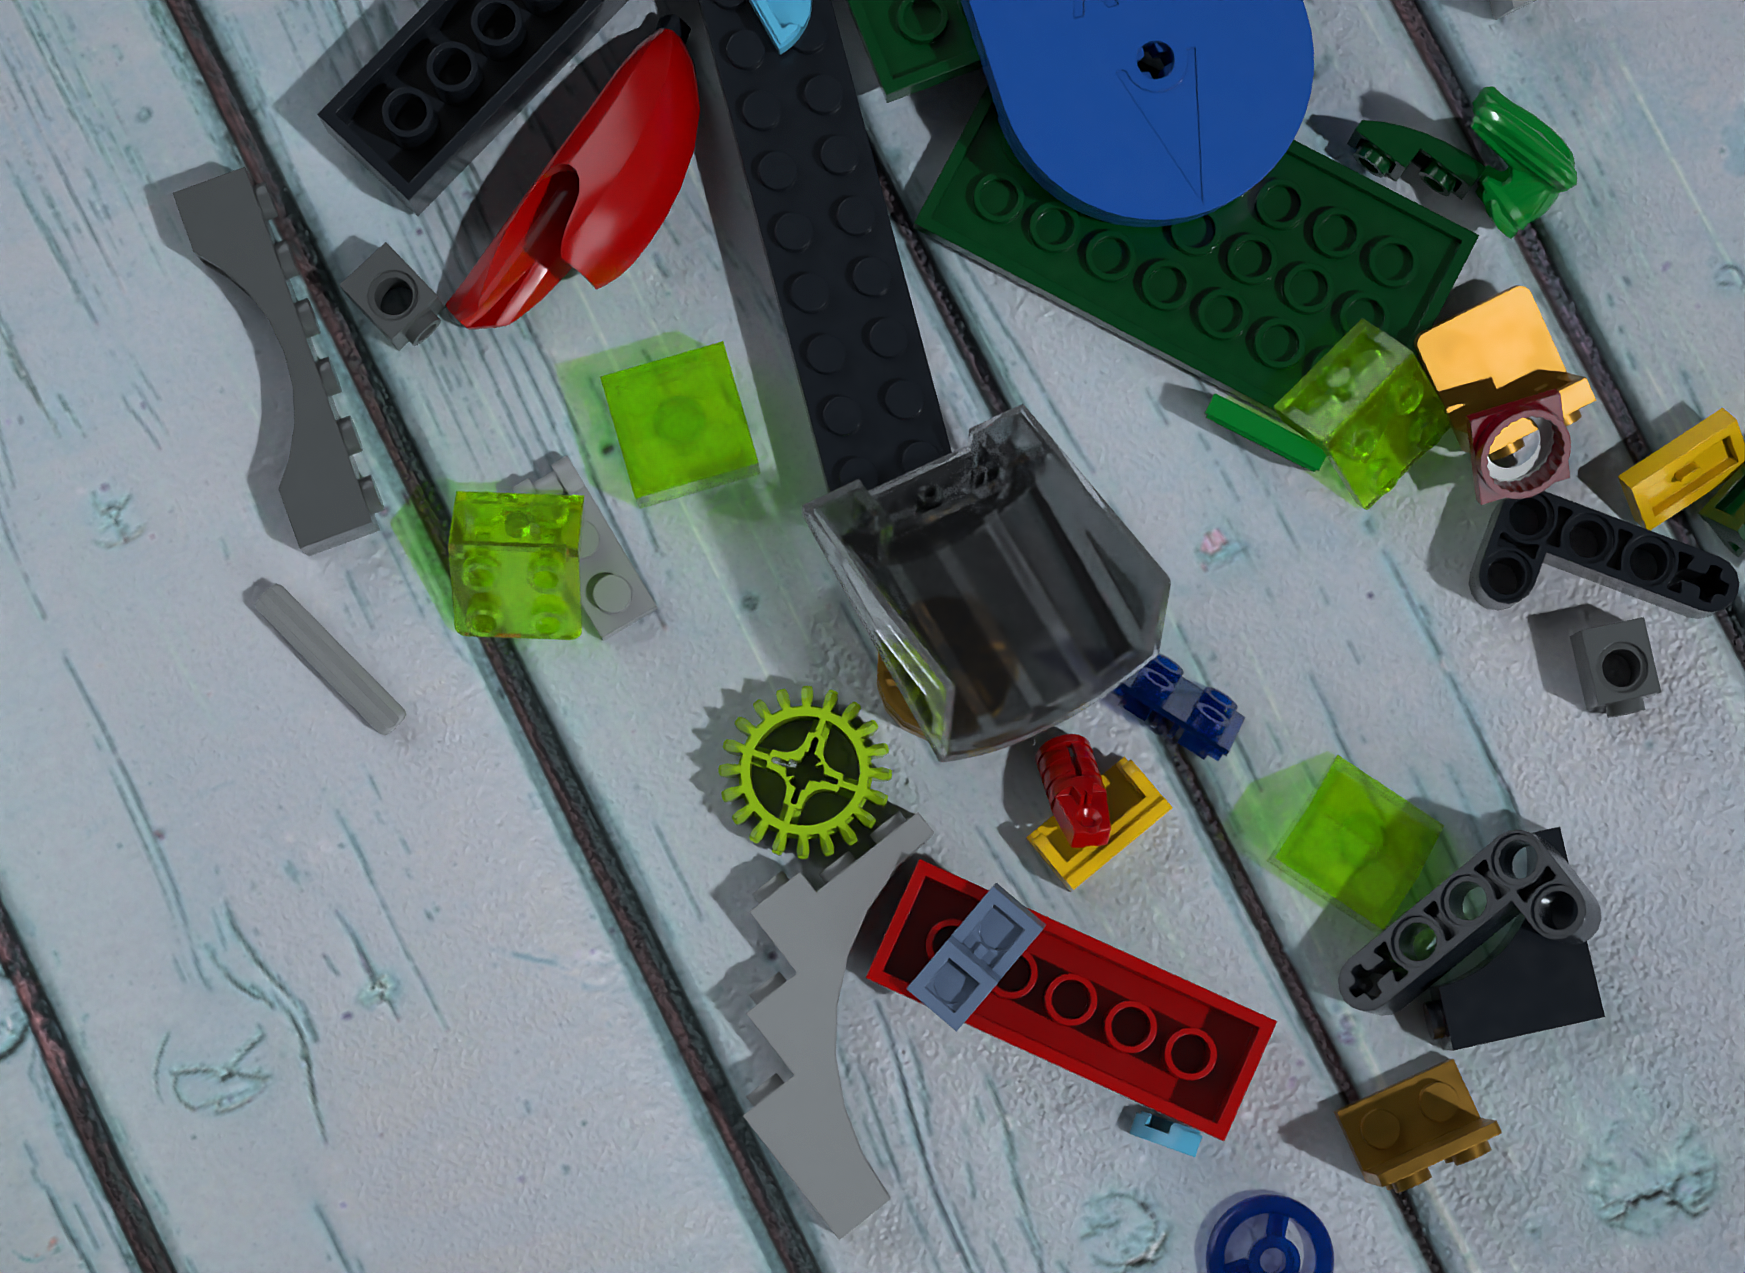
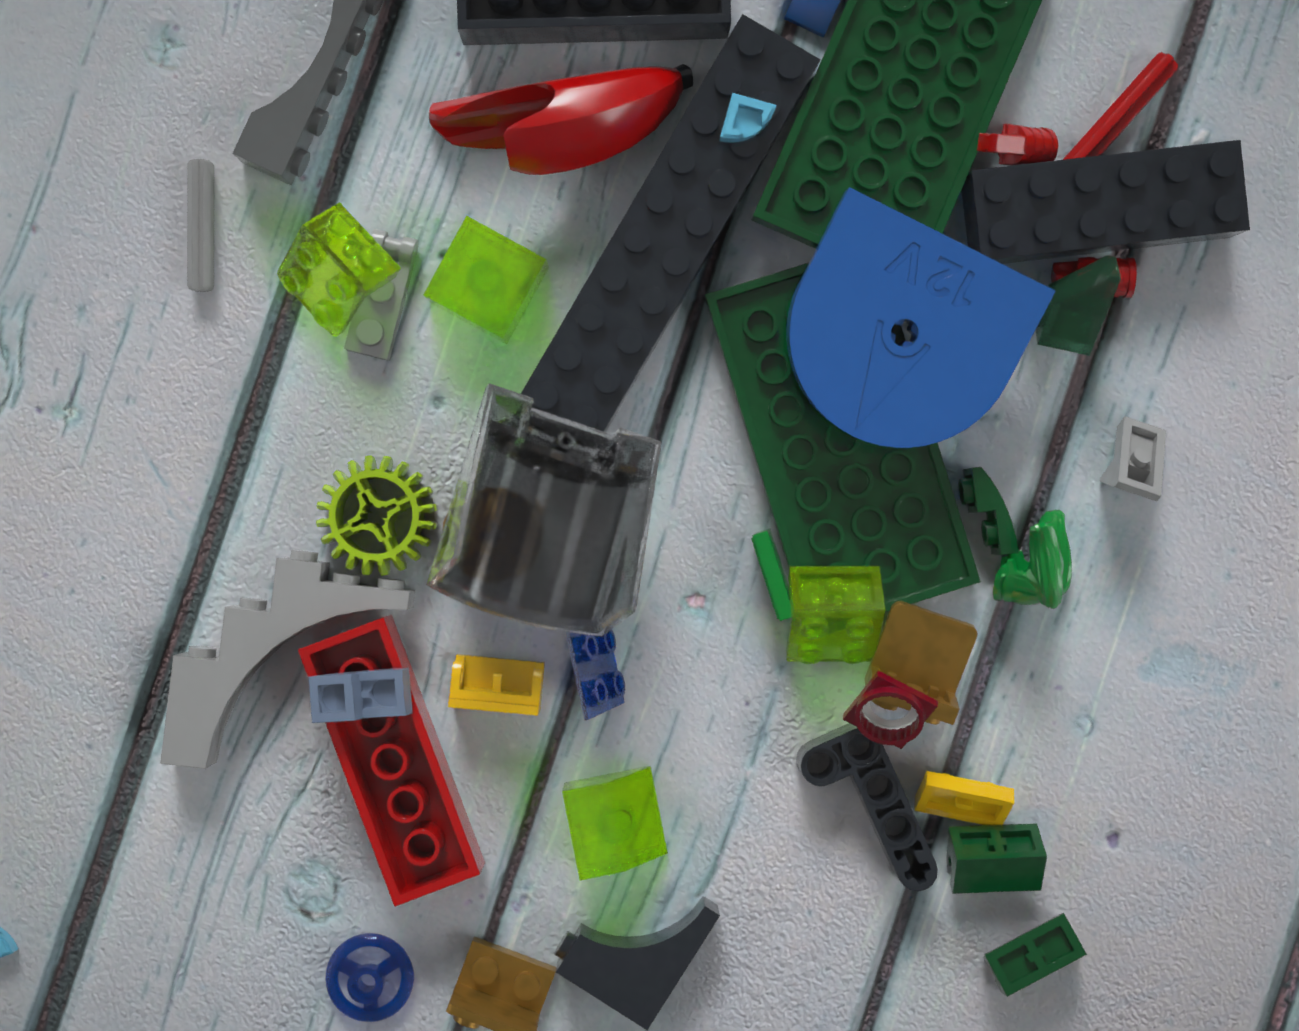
camera: 45 degrees right, 5 degrees up
dark grey brick [339,242,445,350] -> none
red hinge [1035,734,1111,848] -> none
medium azure tile [1129,1111,1202,1157] -> none
black beam [1338,830,1601,1016] -> none
dark grey brick [1570,617,1661,718] -> none

